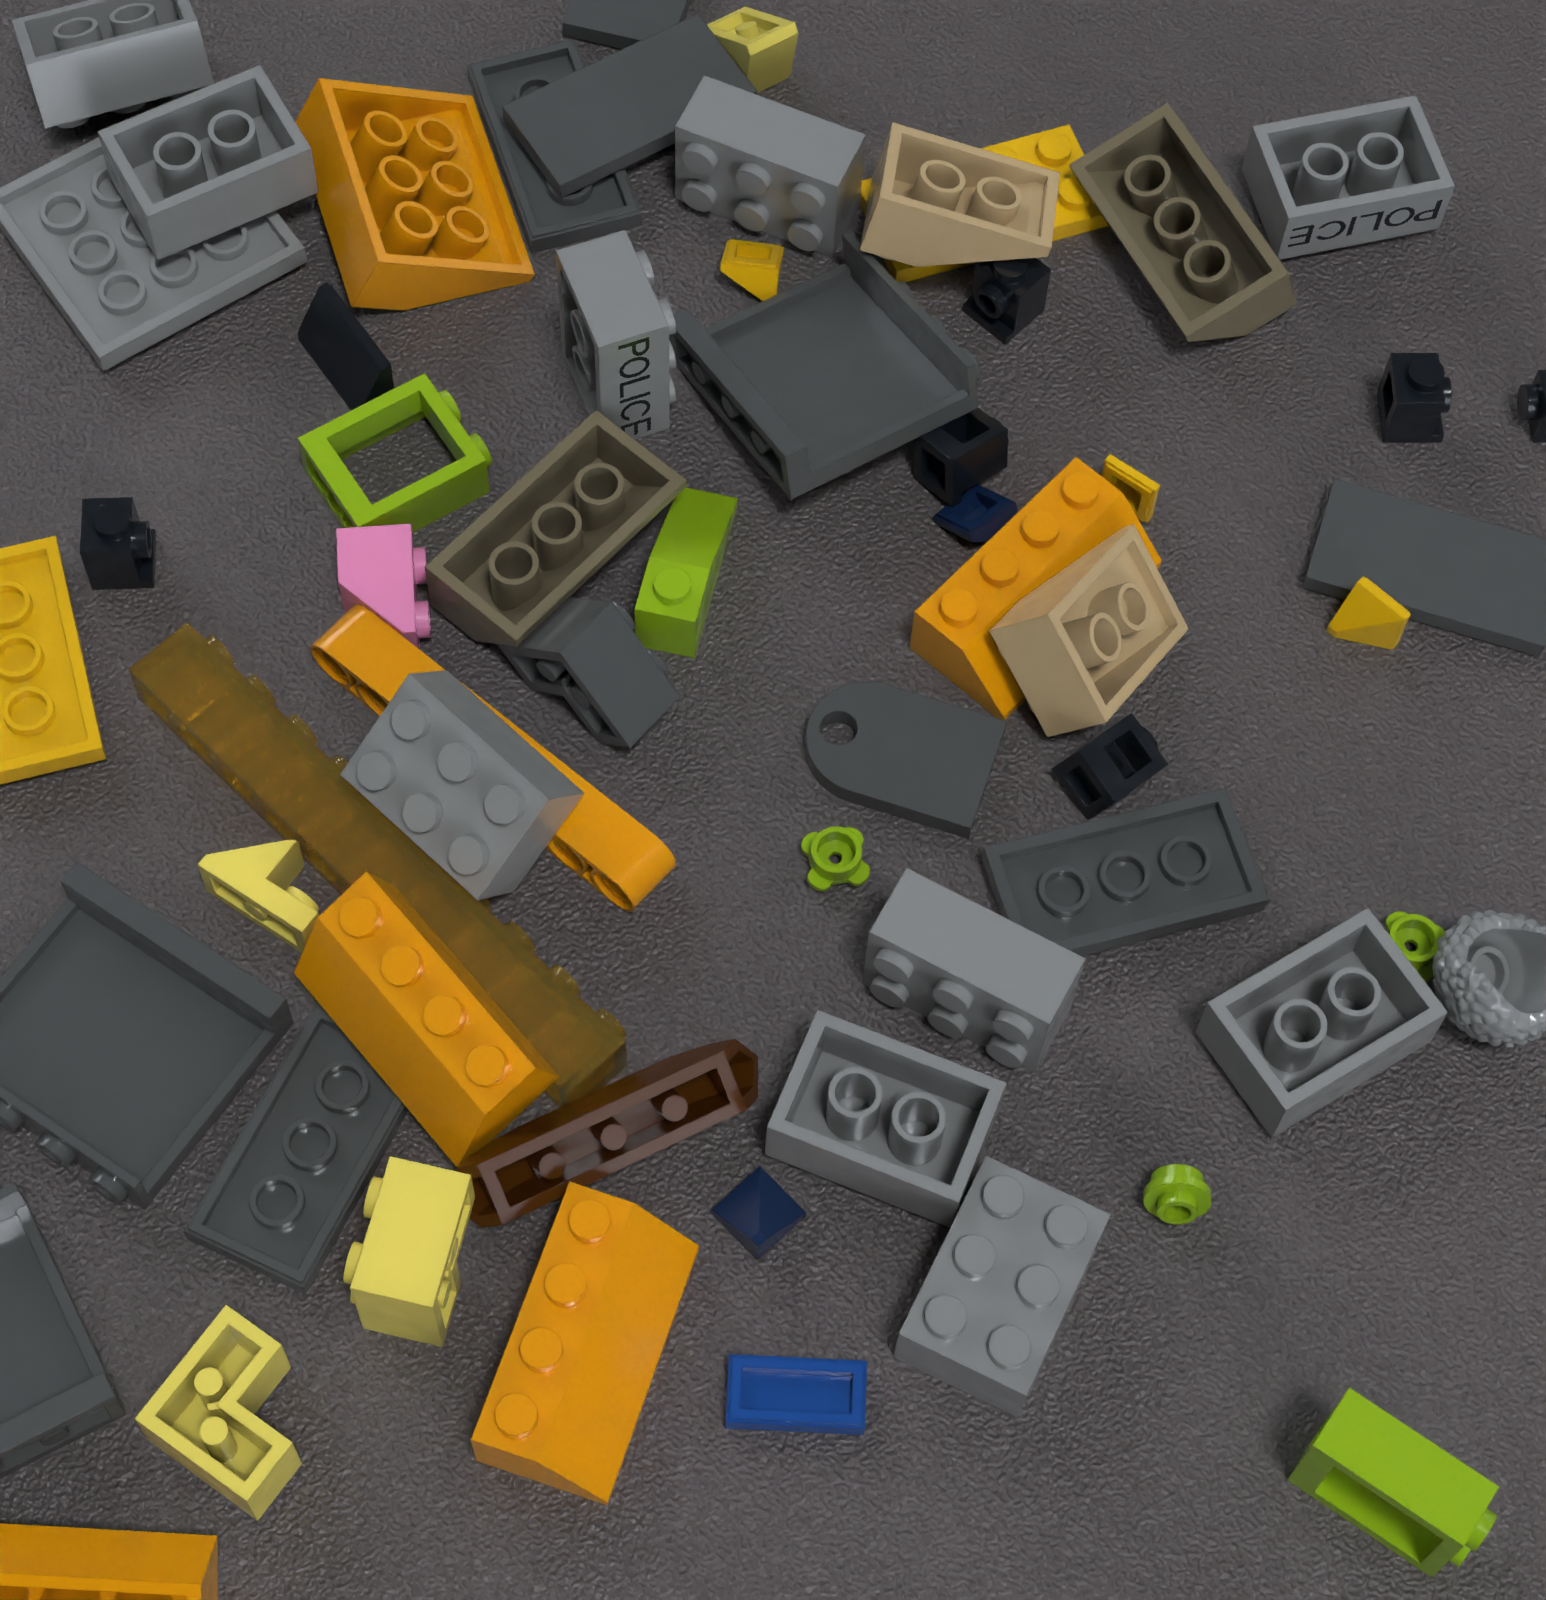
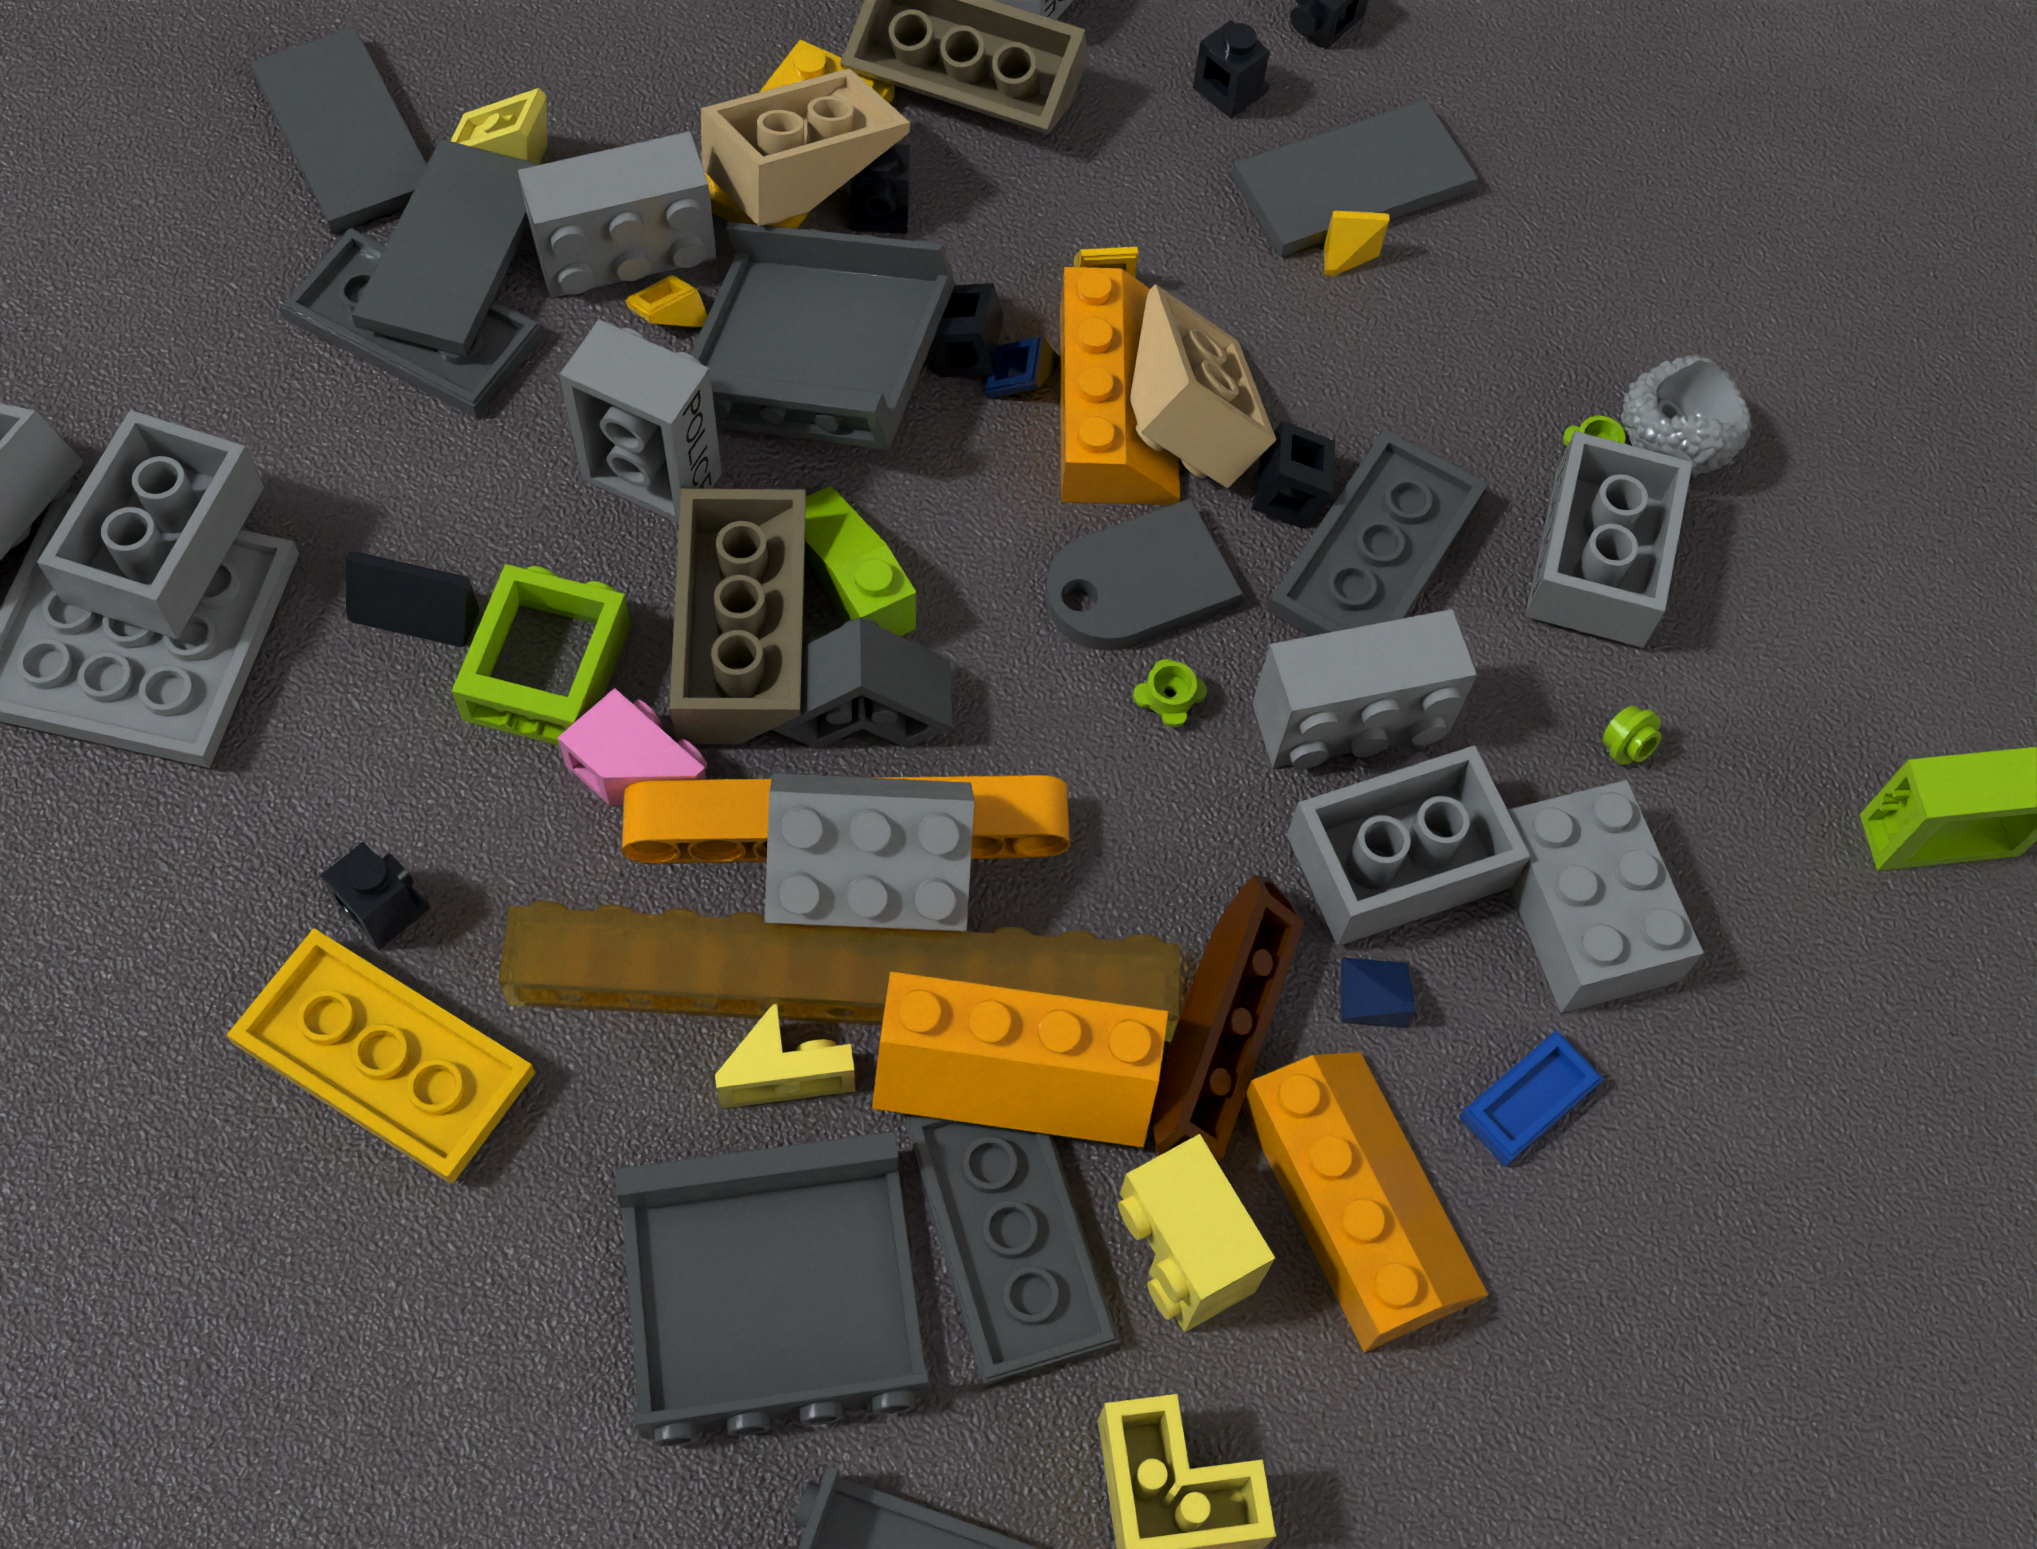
camera: 45 degrees left, 0 degrees up
light orange slope [295,78,535,311] -> none

